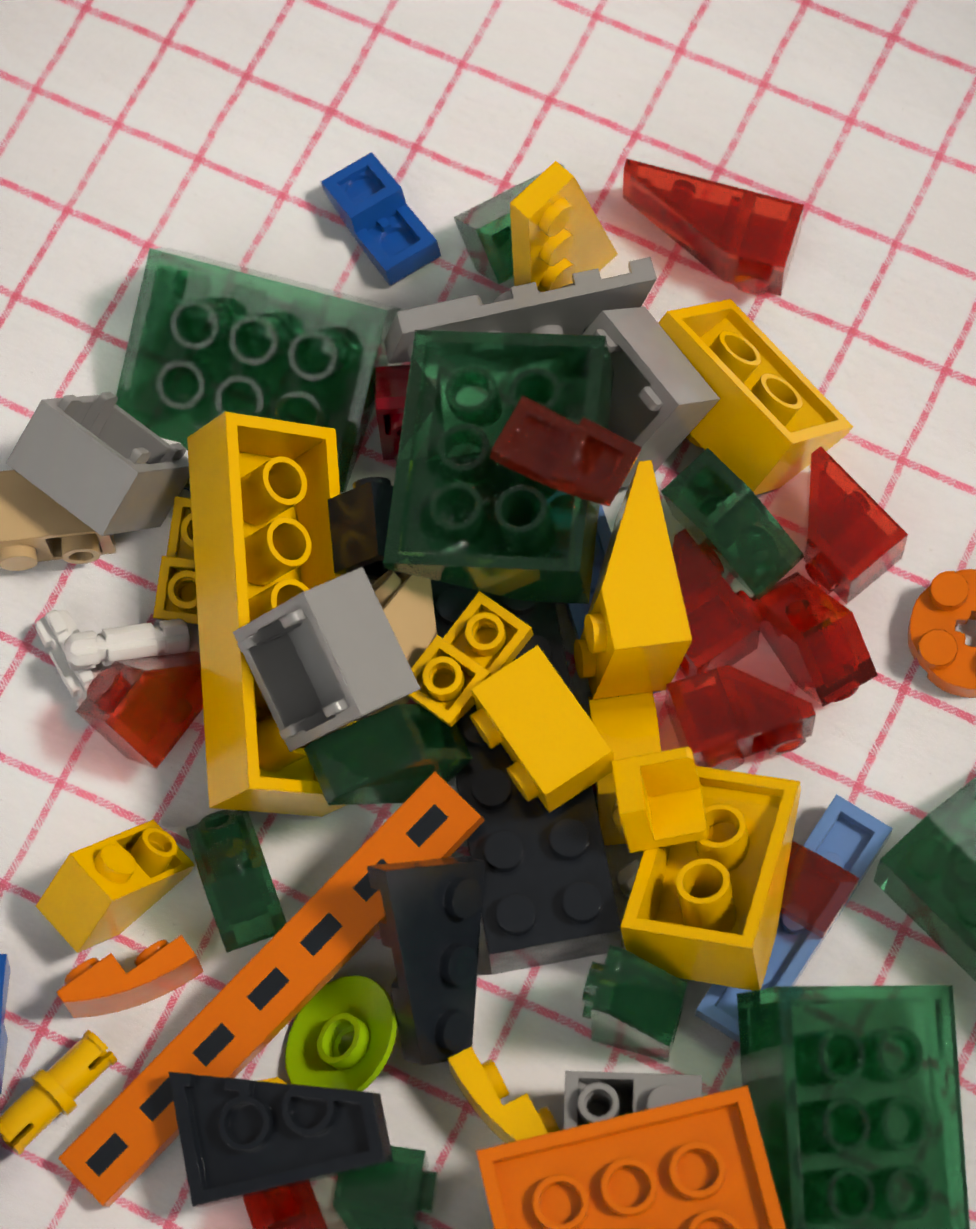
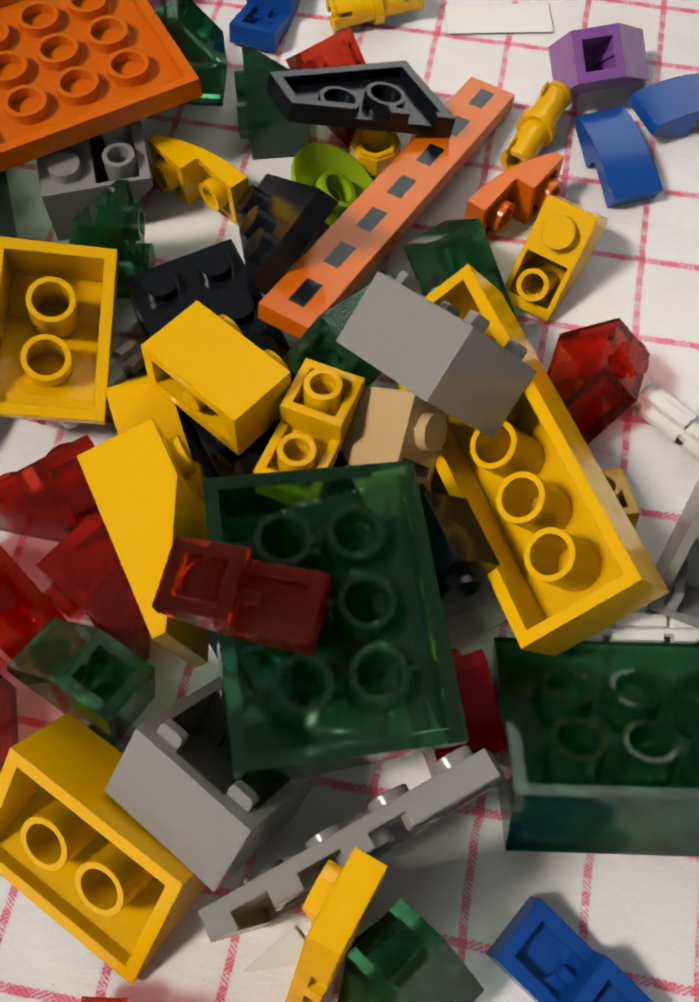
camera: 160 degrees right, 5 degrees down
white axle [64,619,190,671] -> none
yellow panel [612,747,709,853] -> none

